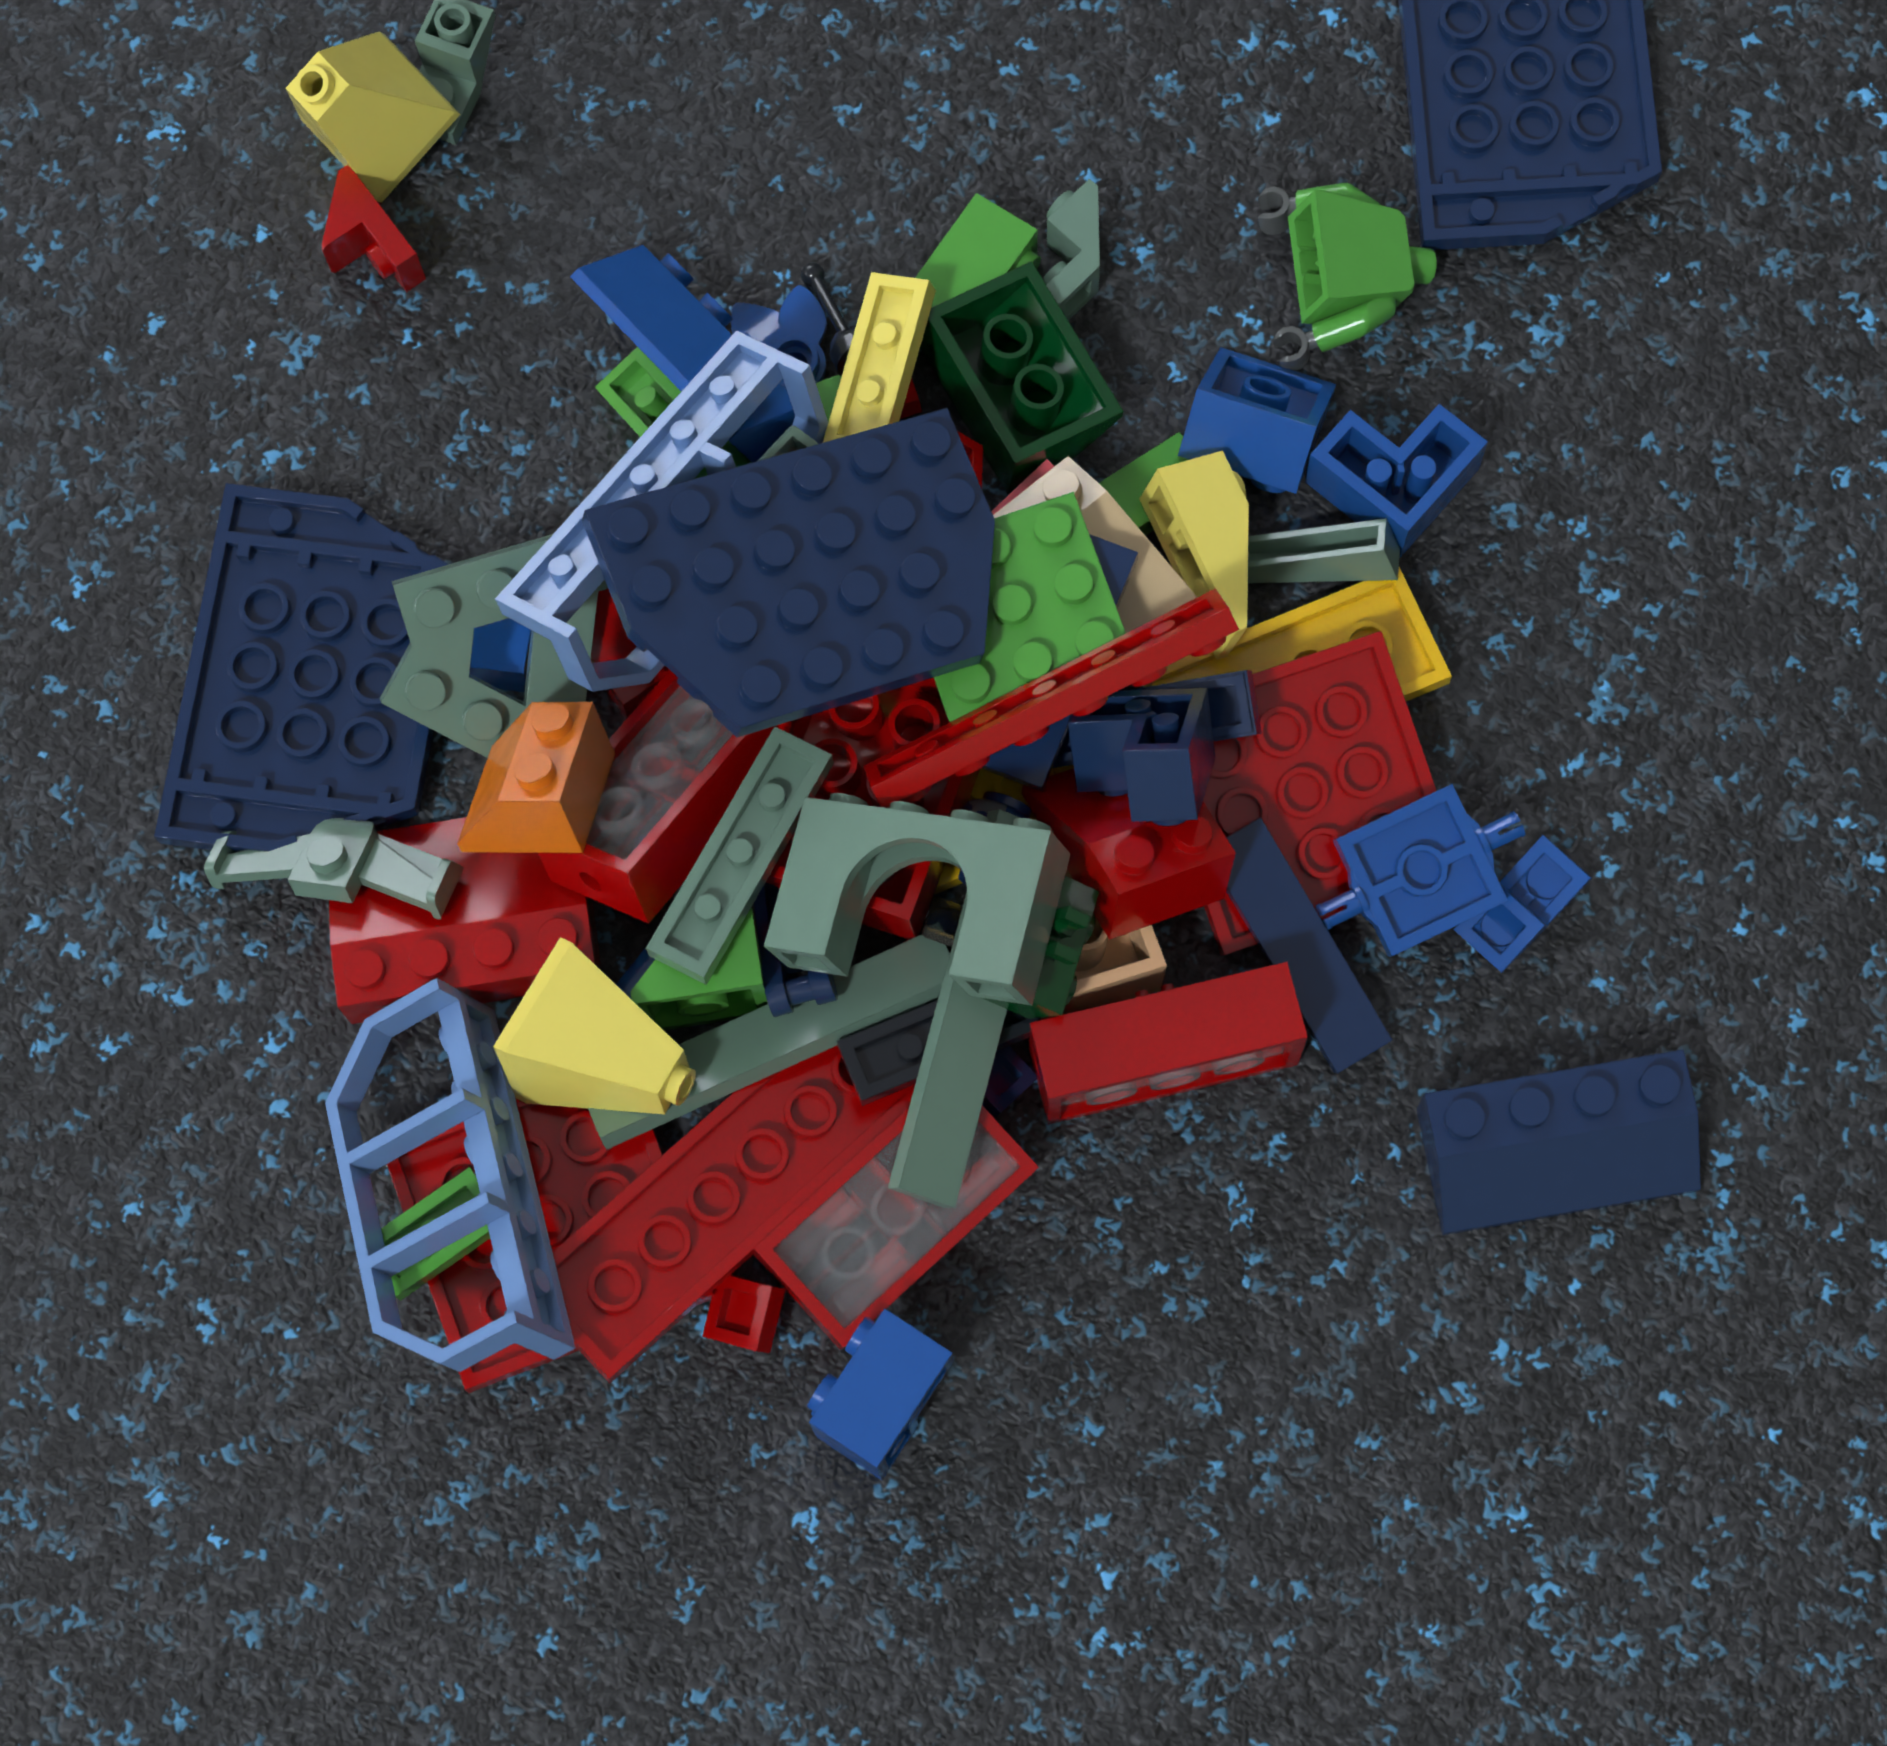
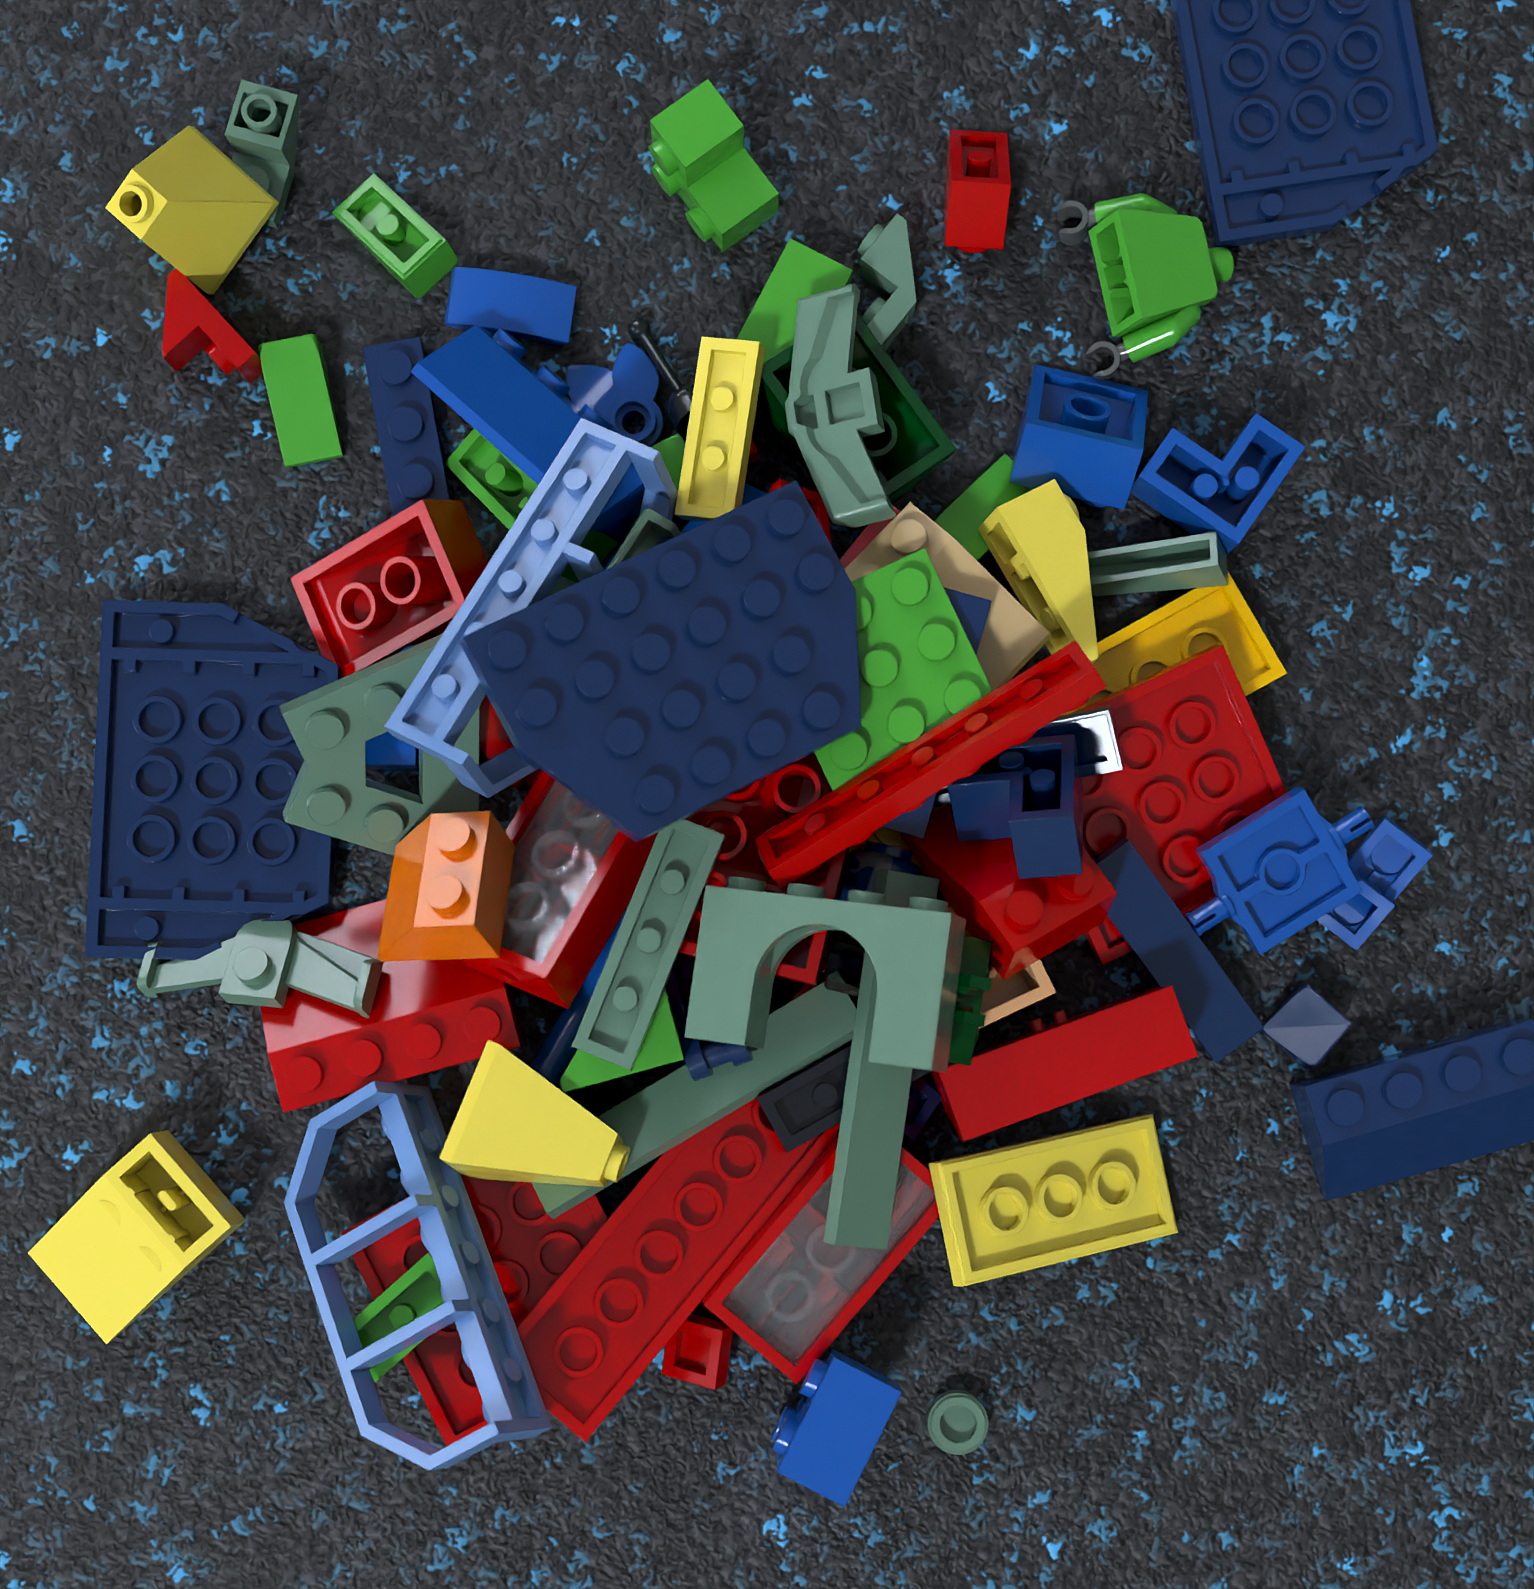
camera: 15 degrees left, 10 degrees up
none -> light yellow slope [28,1130,246,1344]
none -> bright green slope [258,334,344,468]
none -> red slope [290,499,488,678]
none -> bright green slope [332,173,458,298]
none -> dark blue plate [362,336,451,516]
none -> blue slope [444,266,577,347]
none -> bright green brick [648,79,779,253]
none -> sand green plate [784,283,896,528]
none -> sand green tile [926,1390,989,1455]
none -> light yellow tile [929,1114,1178,1287]
none -> red slope [944,129,1011,253]
none -> dark blue slope [1261,984,1352,1069]

